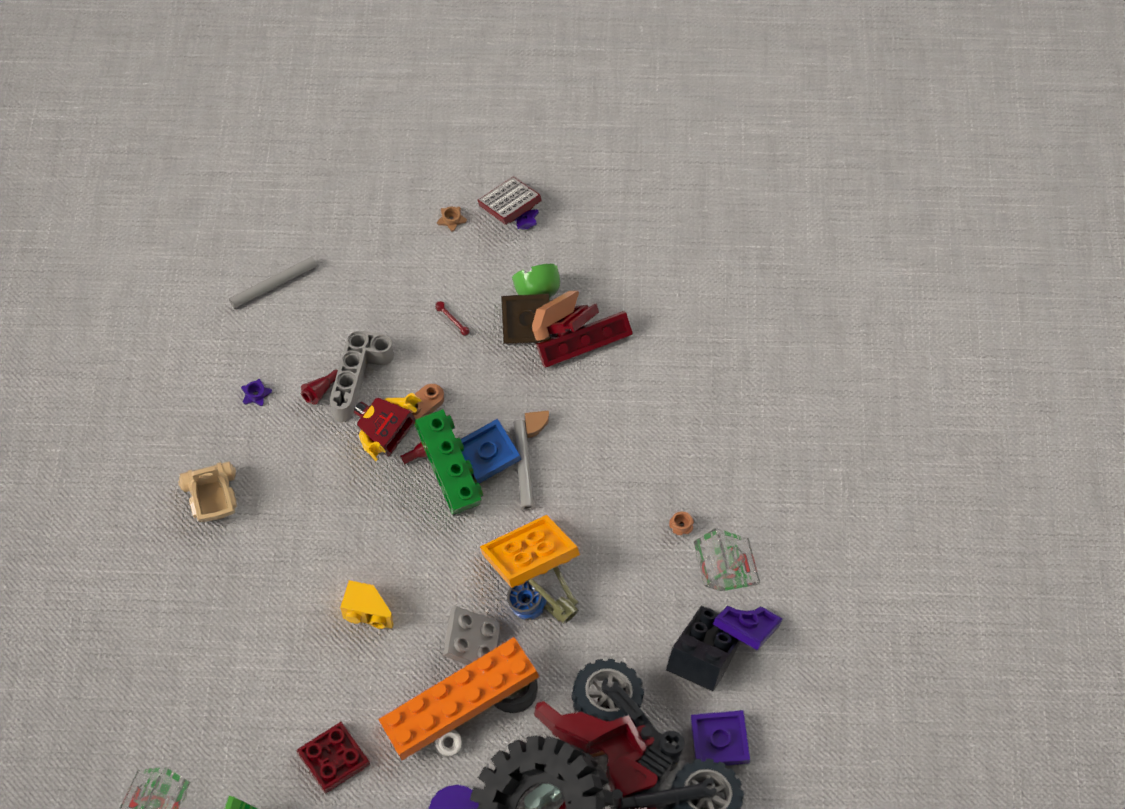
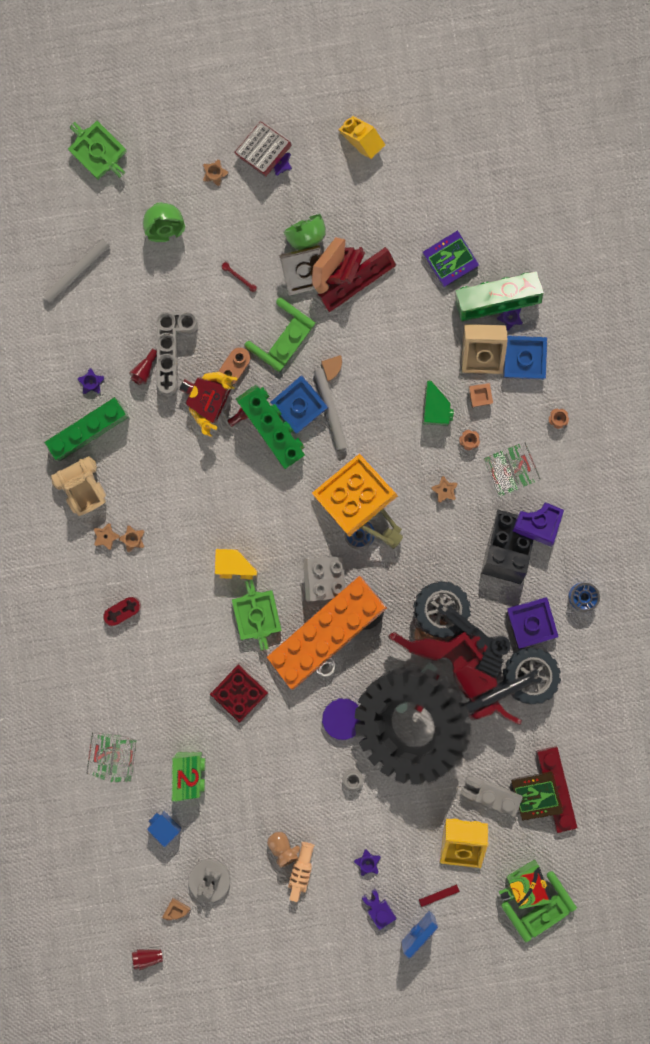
camera: 10 degrees left, 30 degrees up
none -> green brick [44,397,129,461]
none -> bright green plate [68,121,127,180]
none -> medium nougat plate [94,523,120,550]
none -> dark red beam [103,597,141,626]
none -> medium nougat plate [118,525,144,552]
none -> bright green cylinder [142,202,186,242]
none -> bright green plate [232,580,282,651]
none -> bright green plate [244,298,316,373]
none -> yellow slope [338,116,385,159]
none -> tile [422,230,479,288]
none -> green slope [423,381,454,426]
none -> medium nougat plate [431,476,458,503]
none -> brick [455,272,543,322]
none -> tan slope [462,324,508,374]
none -> nougat plate [468,383,493,408]
none -> dark purple plate [497,308,523,331]
none -> blue plate [503,336,547,380]
none -> nougat plate [549,409,569,429]
none -> wheel [568,582,600,612]

